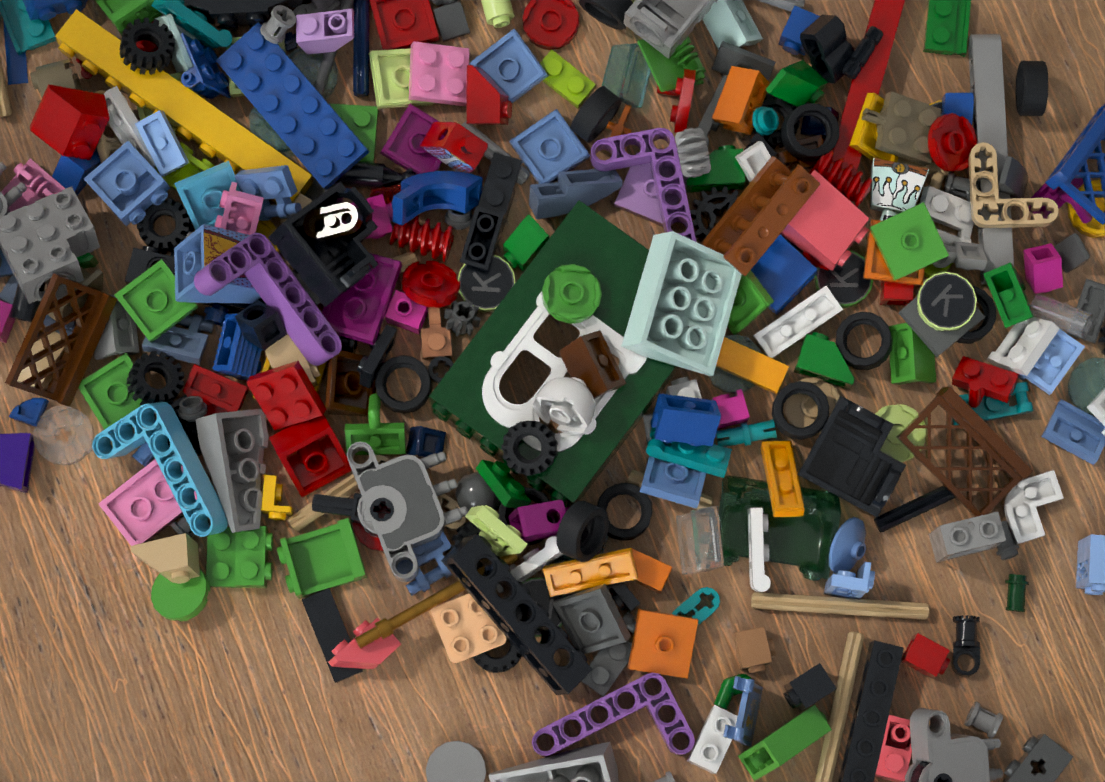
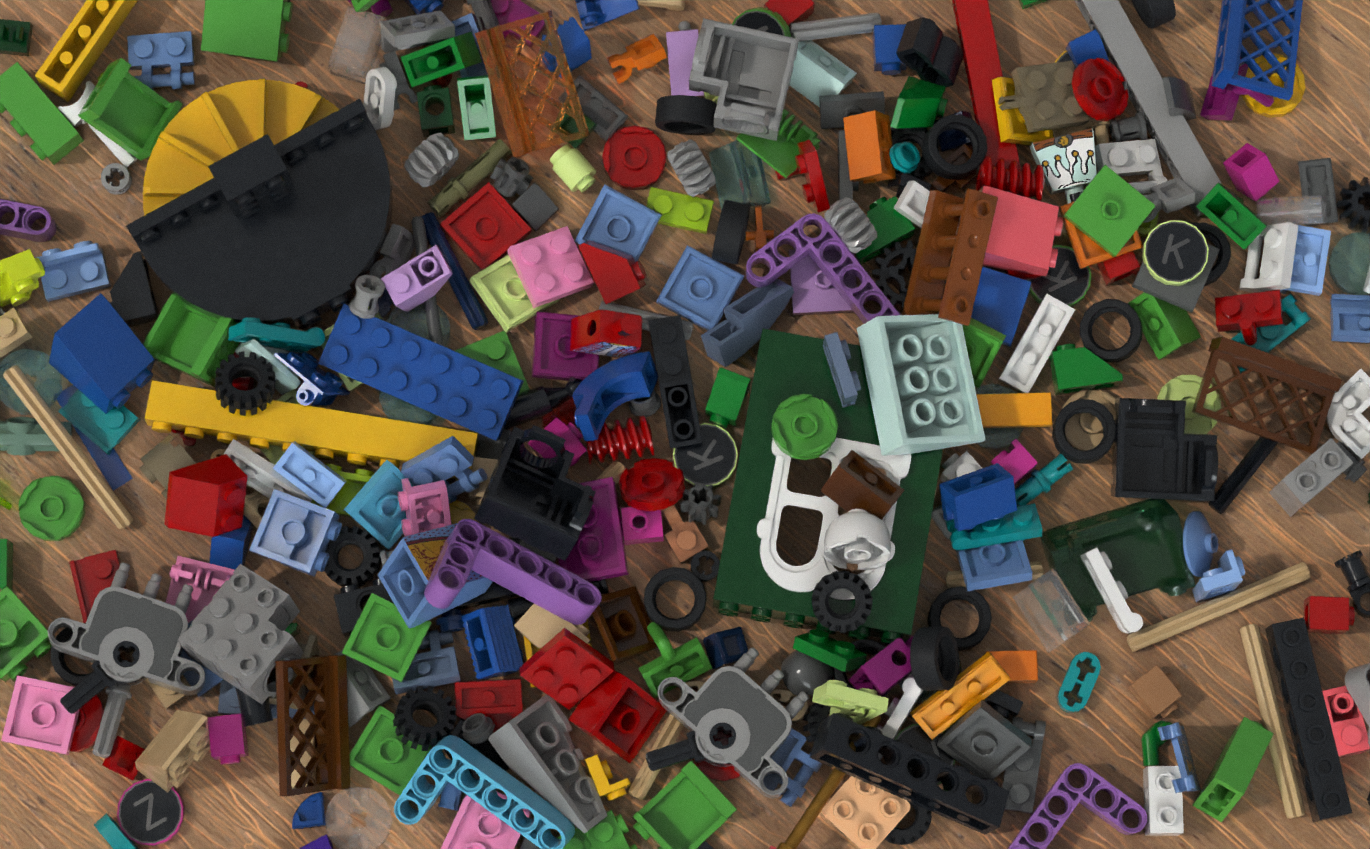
camera: 25 degrees left, 0 degrees up
black brick [235,300,287,351] -> none
dark brown plate [303,202,363,241] -> none
black plate [357,324,397,389] -> none
orange plate [628,609,698,679] -> none
light orange tile [761,441,805,517] -> none
black brick [783,663,837,711] -> none
black axle [842,26,883,79] -> none
tan beam [968,142,1059,228] -> none
dark grey slope [1054,233,1090,273] -> none
none -> light grey gear [667,139,716,197]
none -> sand blue plate [823,332,861,408]

